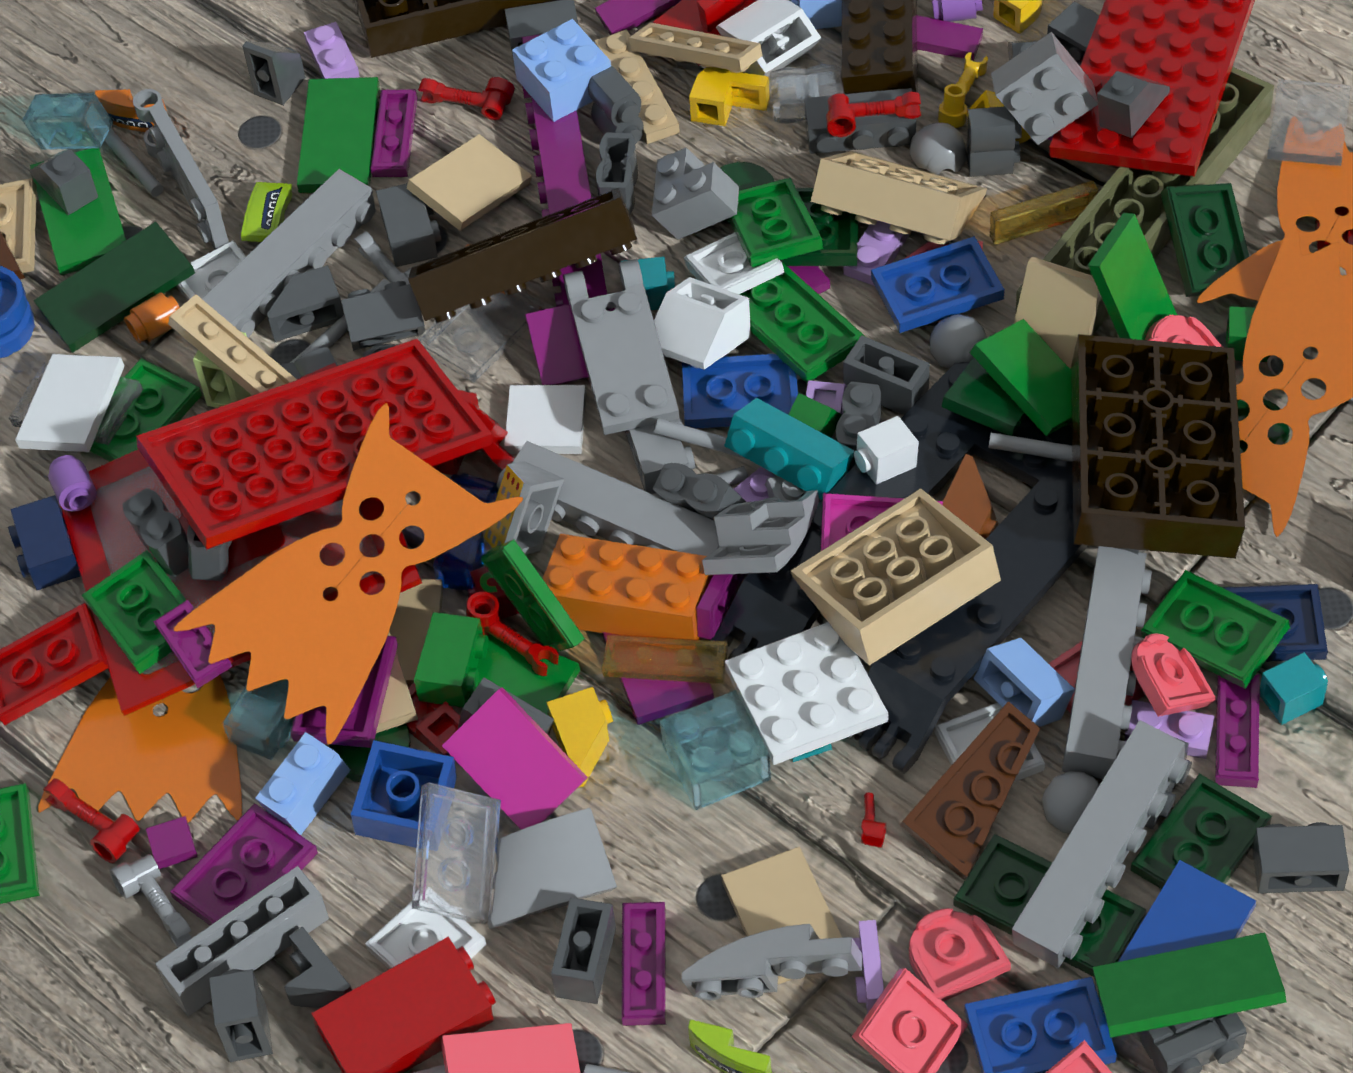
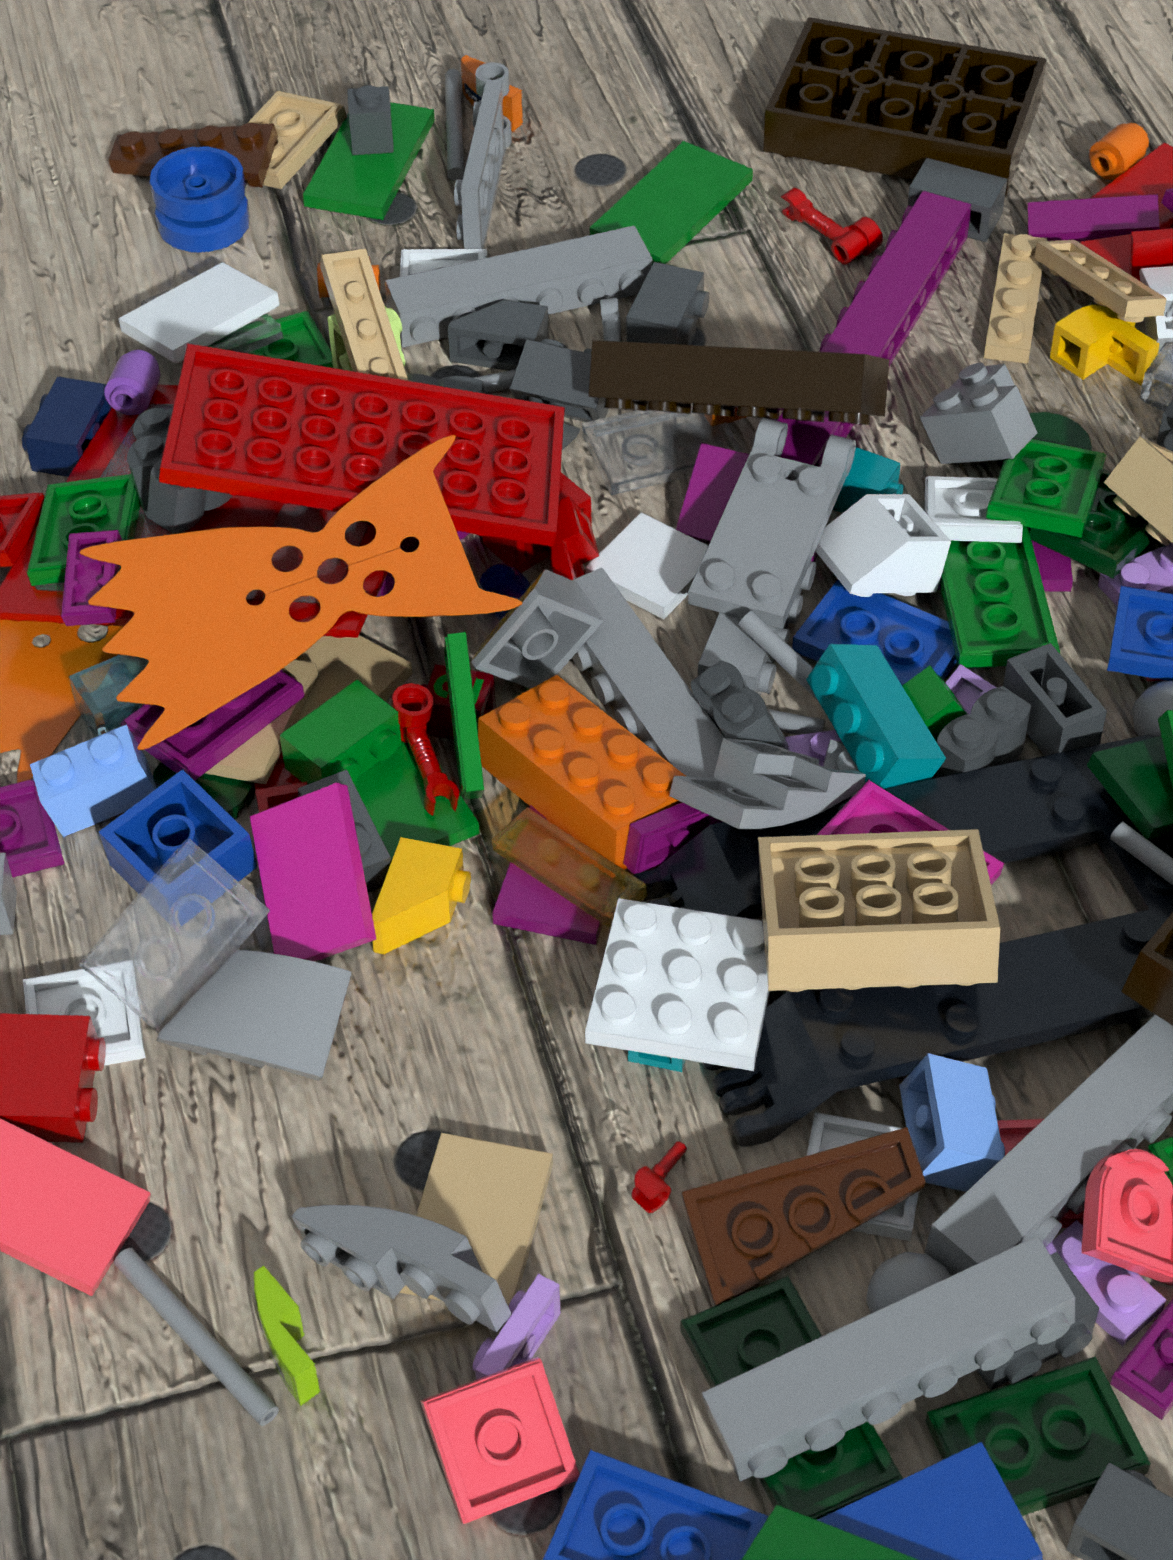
camera: 30 degrees right, 5 degrees down
clear light blue brick [22,93,113,150] -> none
dark green tile [33,222,196,353] -> none
lime slope [241,182,293,242] -> none
dark grey slope [242,41,306,106] -> none
lavender plate [304,22,360,79] -> none
magenta tile [371,89,417,177] -> none
tan tile [406,134,532,231] -> none
clear blue brick [433,532,486,591] -> none
light blue brick [512,19,611,122] -> none
dark grey brick [551,897,616,1004] -> none
dark grey brick [588,66,644,144] -> none
dark grey brick [596,132,638,215] -> none
magenta tile [622,902,666,1026] -> none
clear light blue brick [660,690,771,810] -> none
white brick [854,416,919,485] -> none
coral tile [909,908,1011,1002] -> none
dark orange slope [943,454,998,539] -> none

